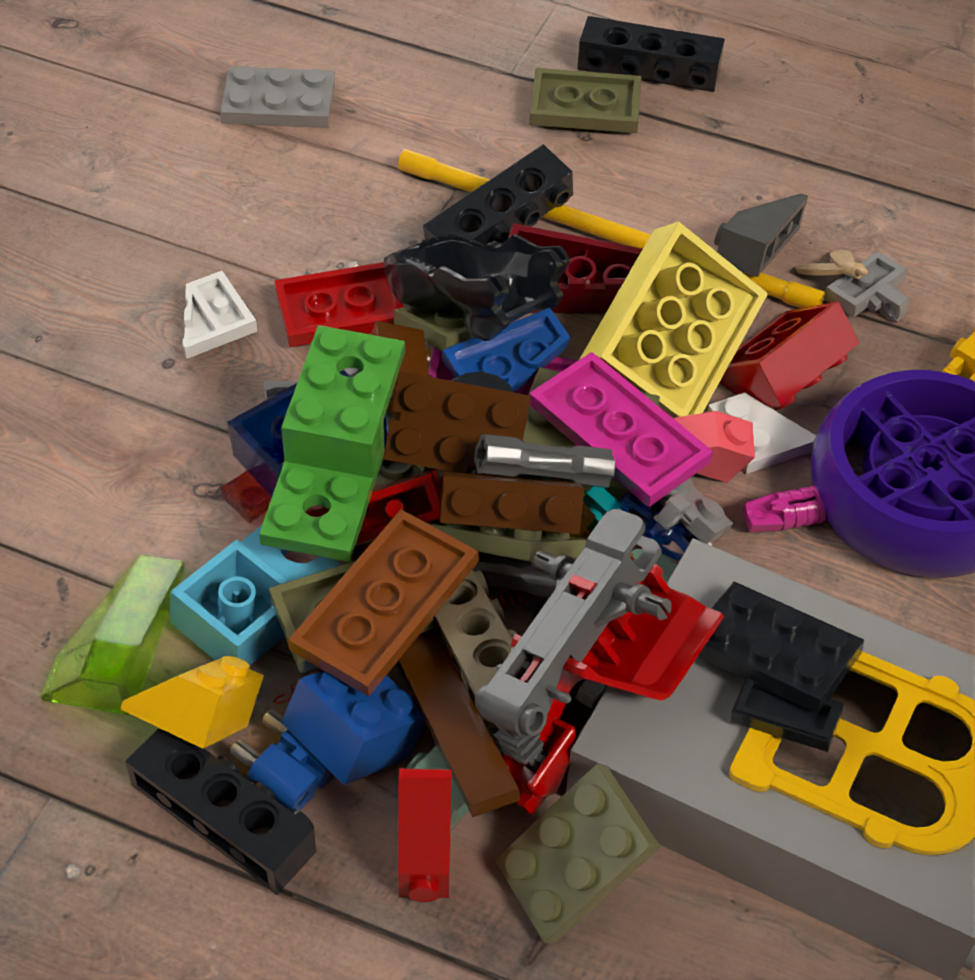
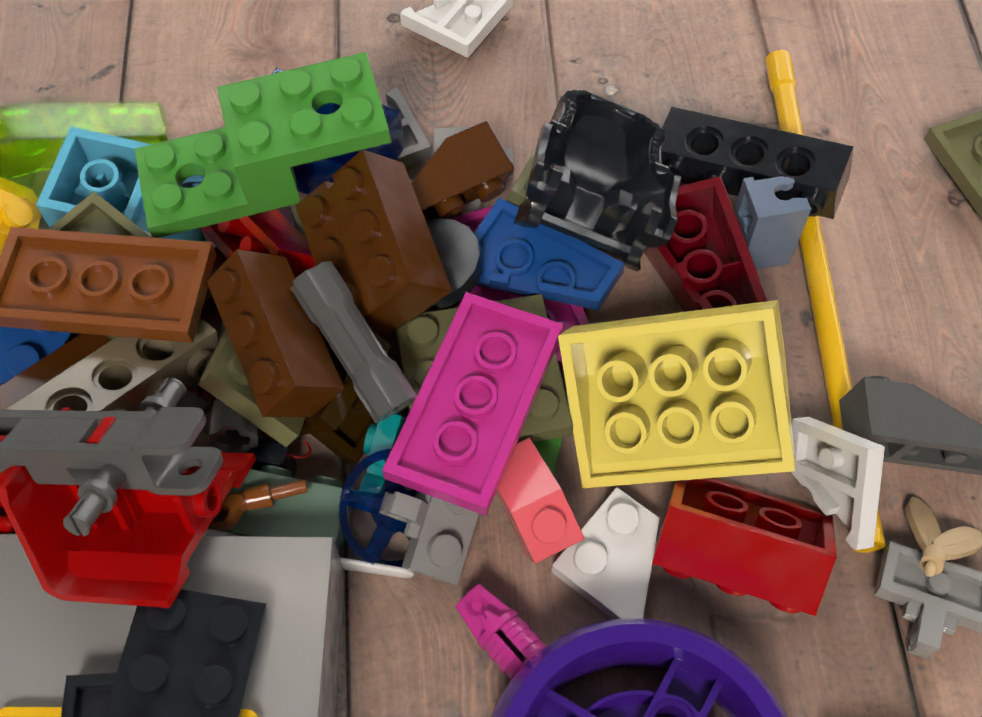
camera: 65 degrees right, 10 degrees up
red plate [274,262,404,347] -> none
none -> sand blue hinge [734,176,811,270]
none -> white wing [791,417,885,550]

